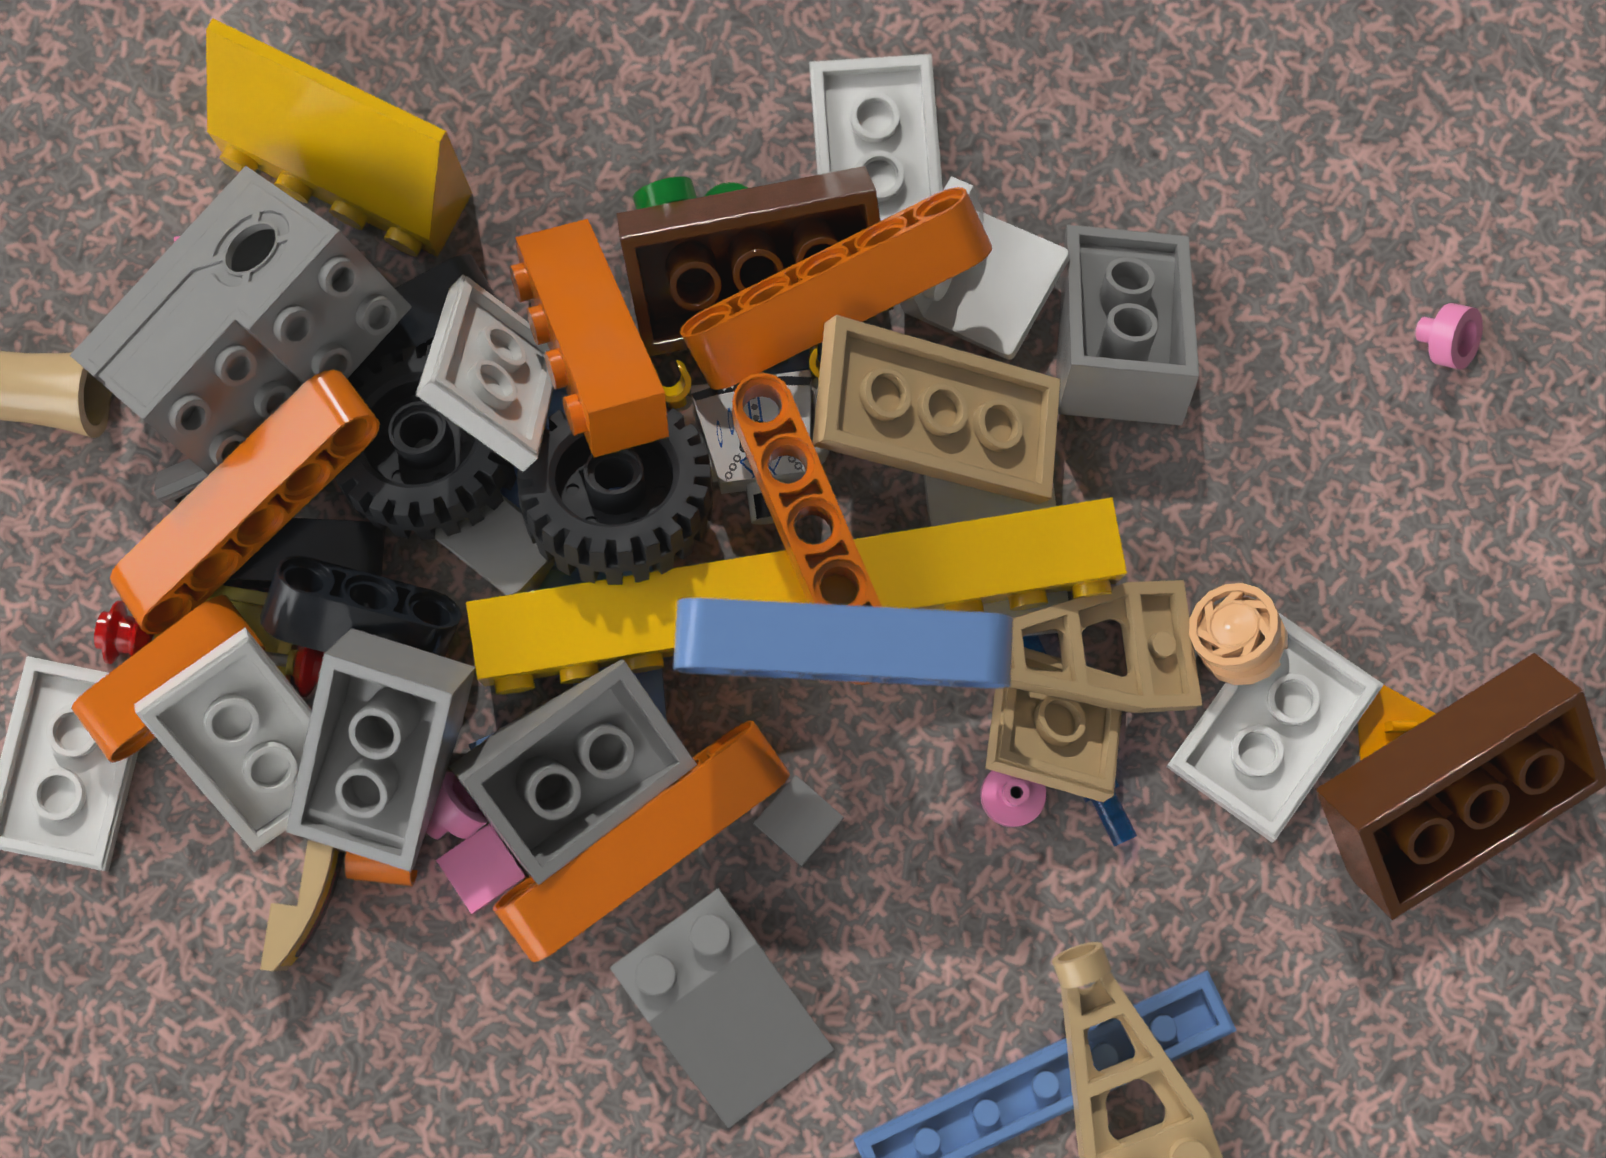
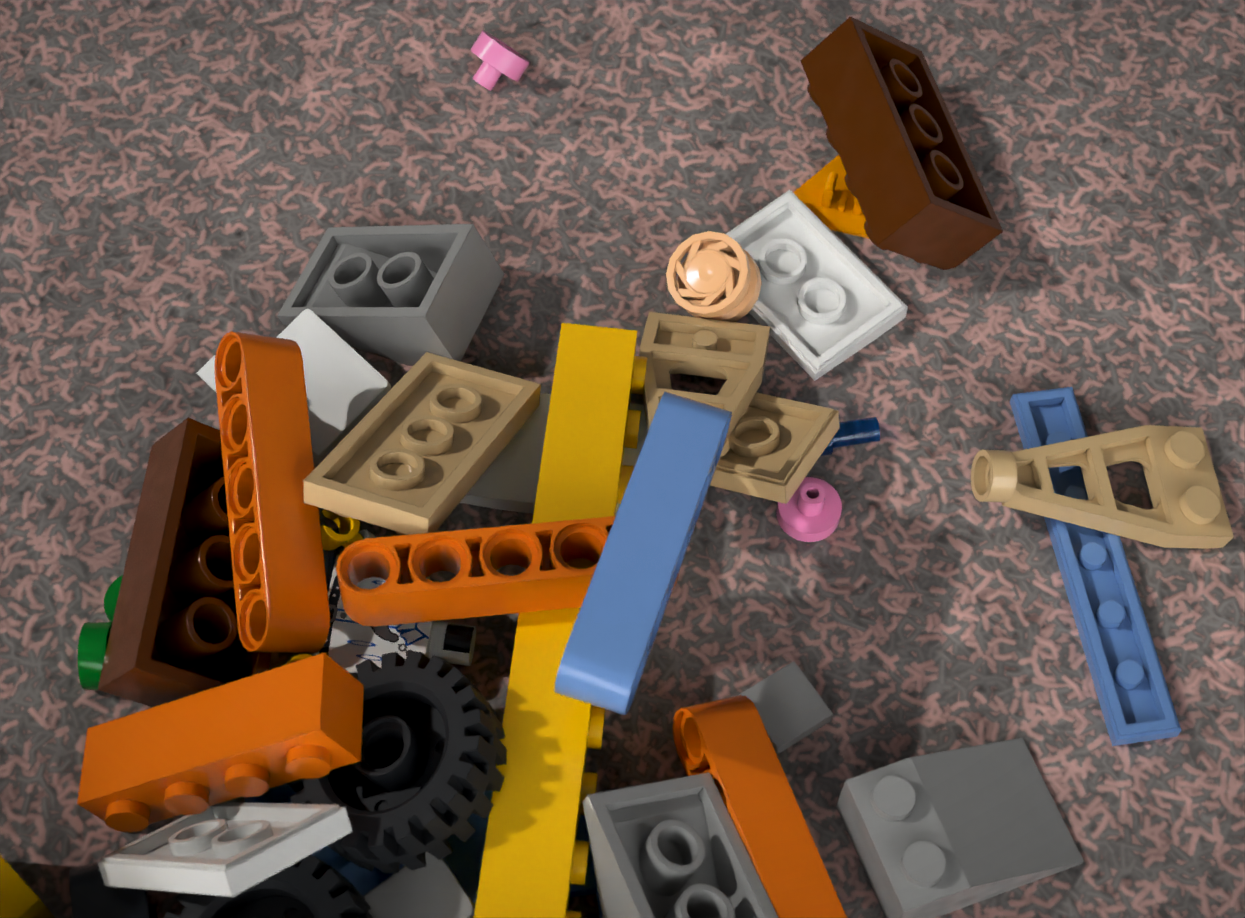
camera: 75 degrees left, 20 degrees down
white tile [809,54,943,221] -> none

